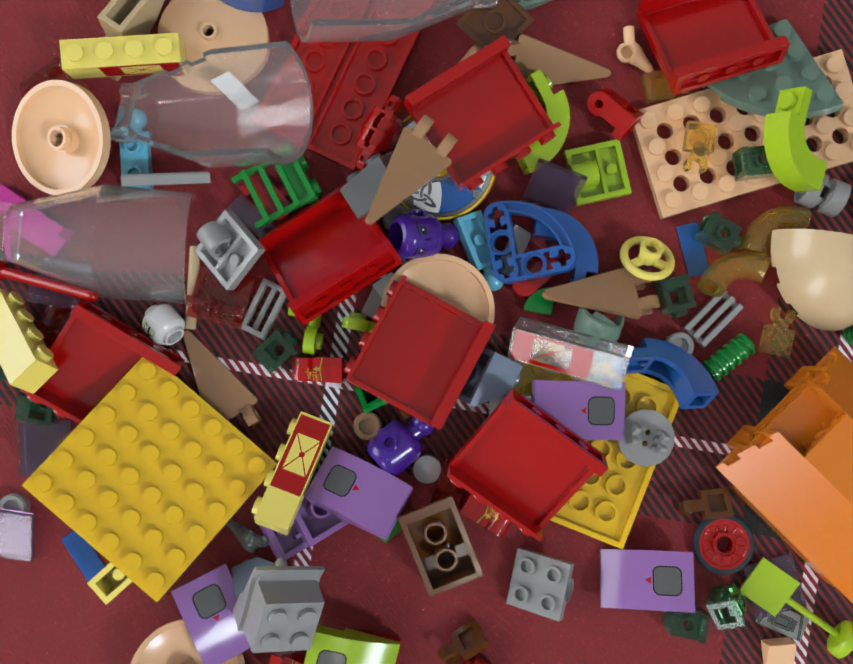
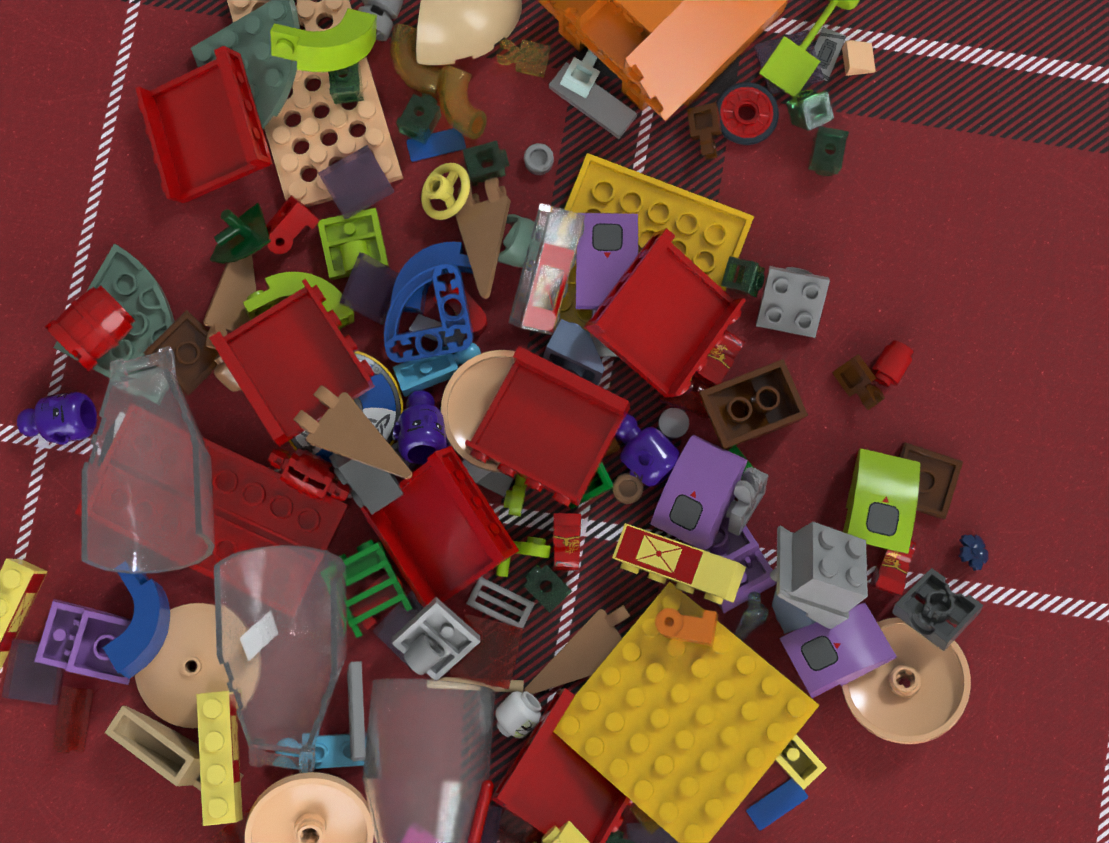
camera: 90 degrees left, 5 degrees down
green tile [523,287,554,316] -> none
medium lavender slope [600,549,695,613] -> none
blue arch [612,338,719,409] -> none
light nougat animal [616,26,654,75] -> none
light grey plate [617,409,675,466] -> none
clear yellow plate [641,70,691,104] -> none
clear yellow plate [682,120,717,174] -> none
light grey tile [682,288,744,347] -> none
green piece [702,333,756,381] -> none
none -> dark green shield [210,203,271,263]
none -> clear purple piece [318,145,395,220]
none -> light grey tile [549,62,637,139]
none -> light aqua plate [560,49,600,98]
none -> orange leg [655,608,718,646]
none -> clear green brick [721,256,765,298]
none -> light grey hinge [726,467,768,536]

